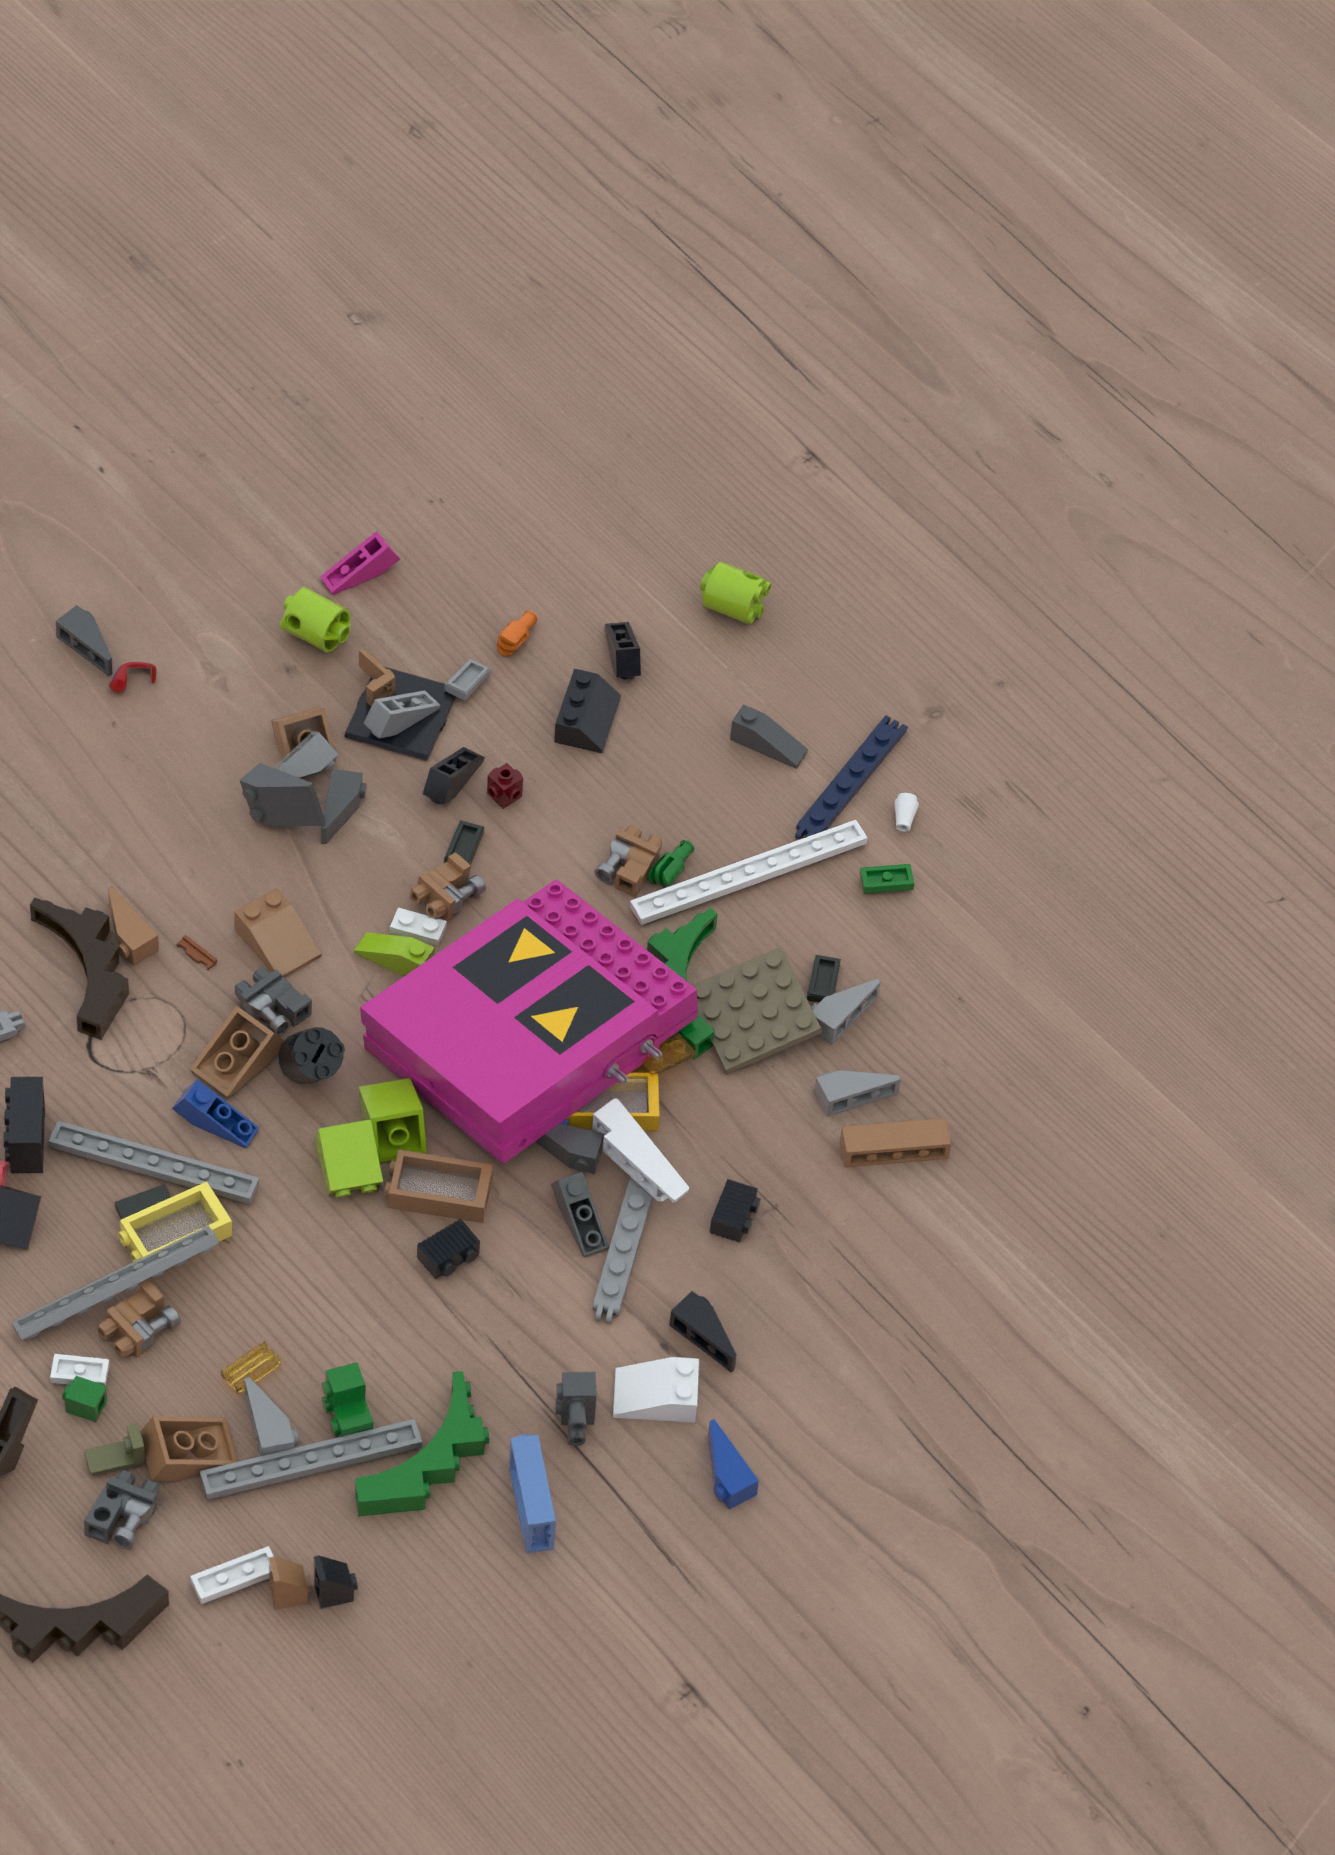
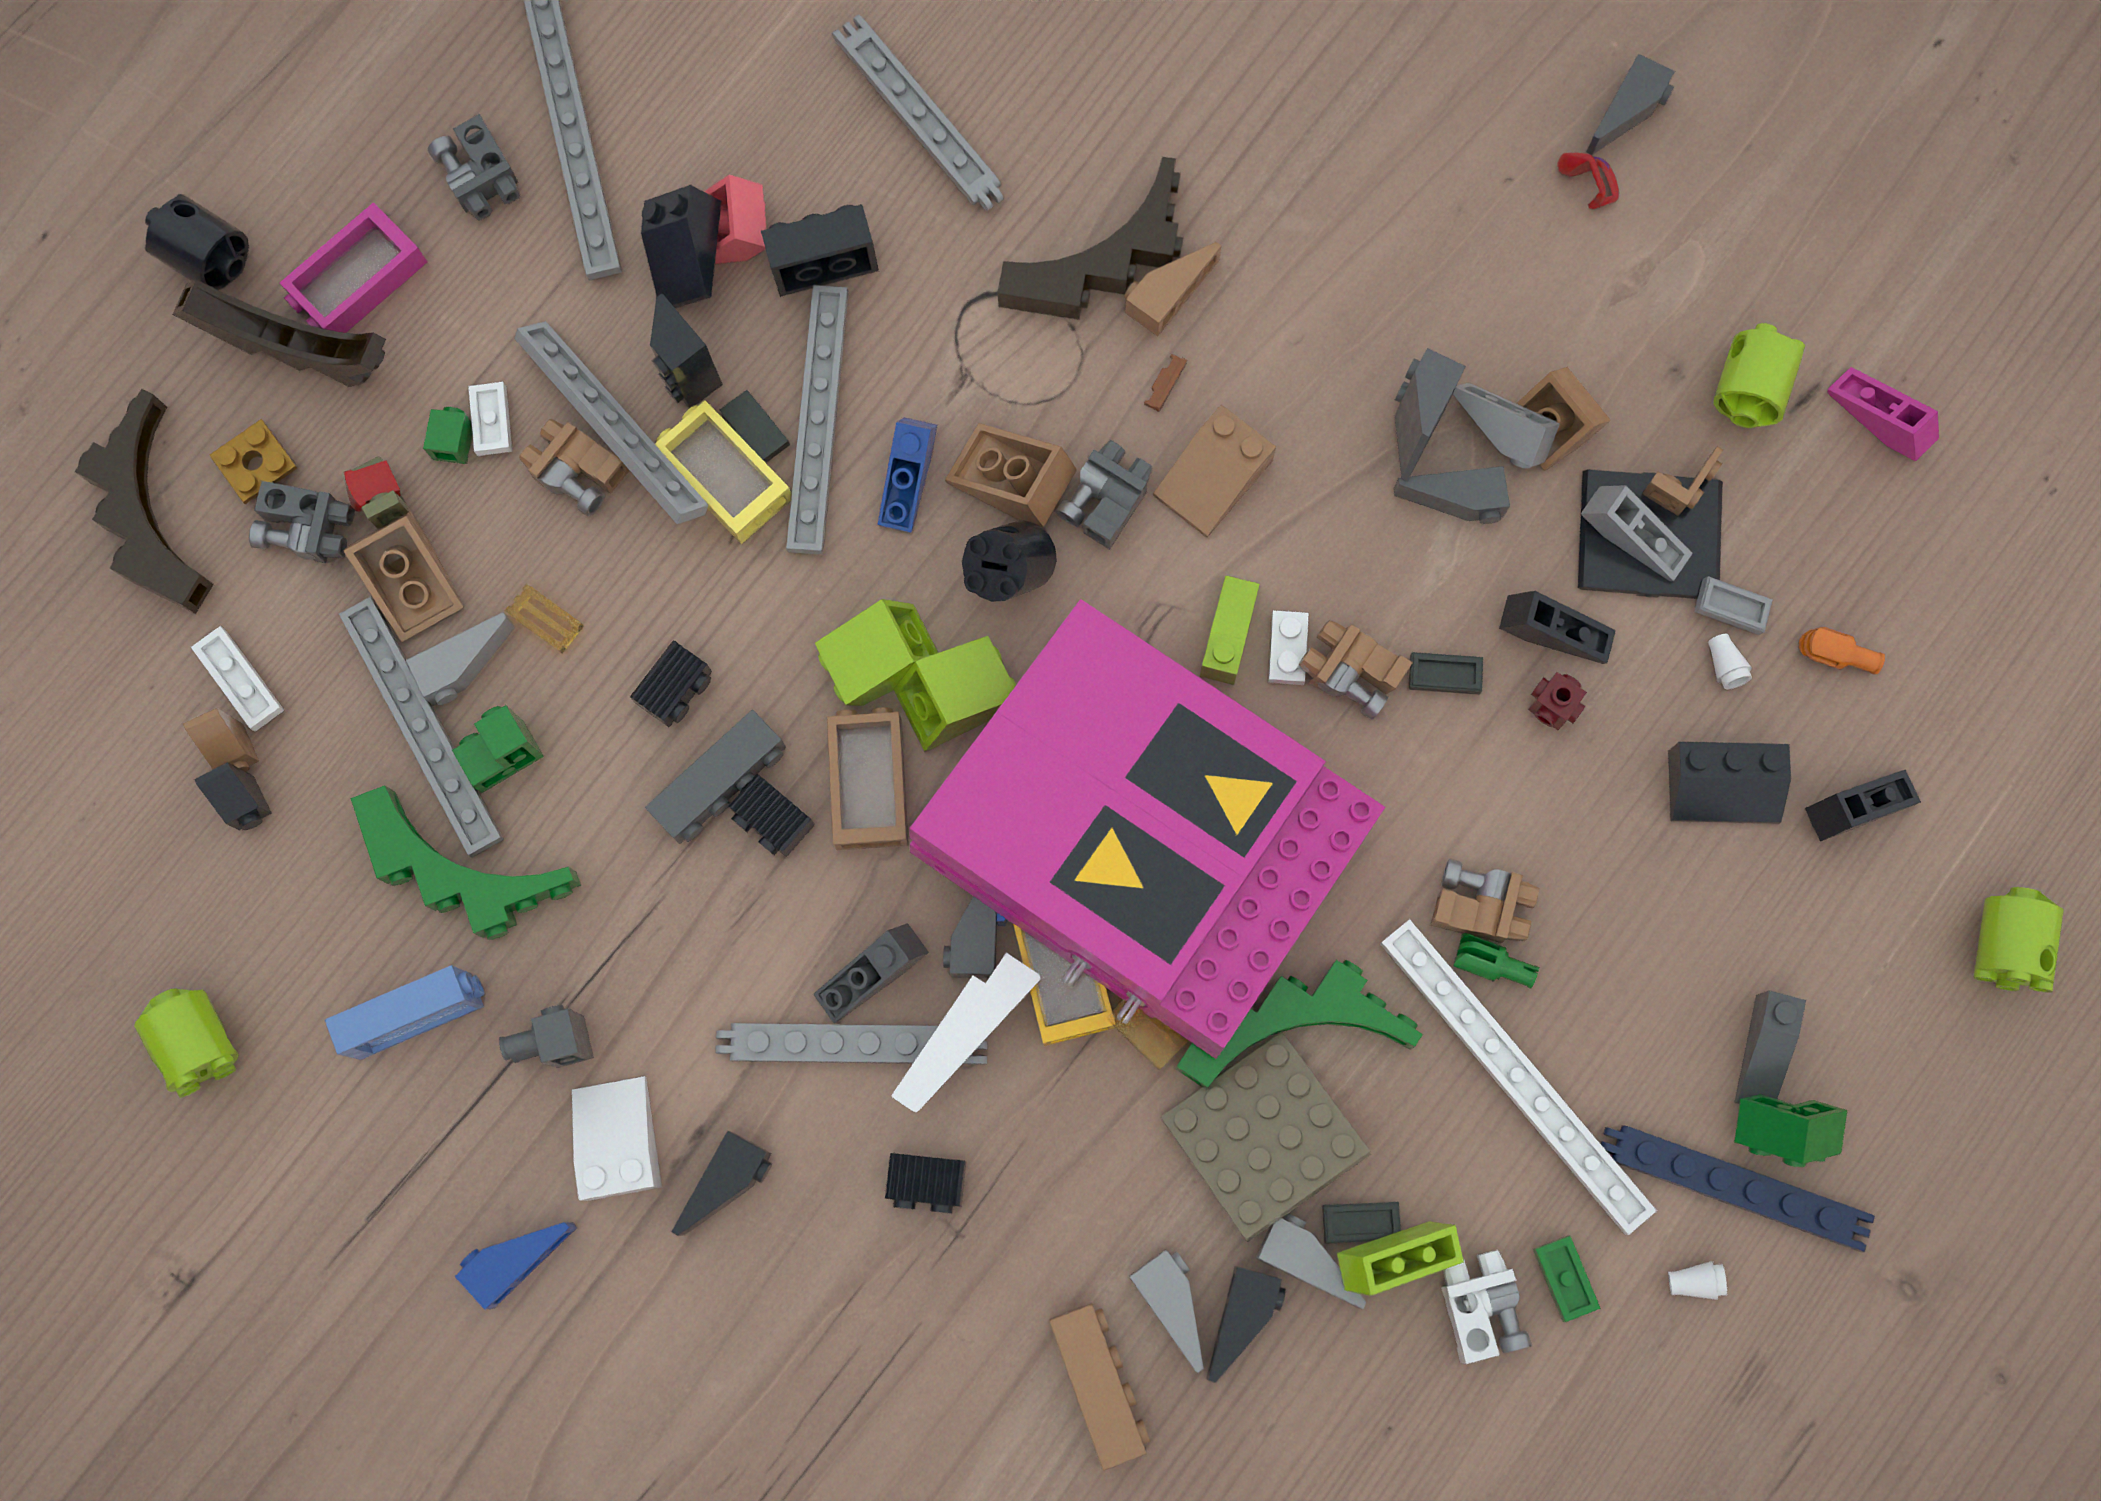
camera: 85 degrees right, 25 degrees up
none -> lime cylinder [134,988,239,1098]
none -> pearl gold piece [209,419,297,505]
none -> red tile [344,460,401,512]
none -> black brick [630,640,712,727]
none -> dark grey brick [645,709,786,844]
none -> black slope [650,294,723,408]
none -> black slope [1206,1266,1286,1383]
none -> lime brick [1337,1221,1464,1296]
none -> white hips [1441,1250,1532,1364]
none -> white cone [1708,634,1752,690]
none -> green brick [1734,1094,1848,1167]

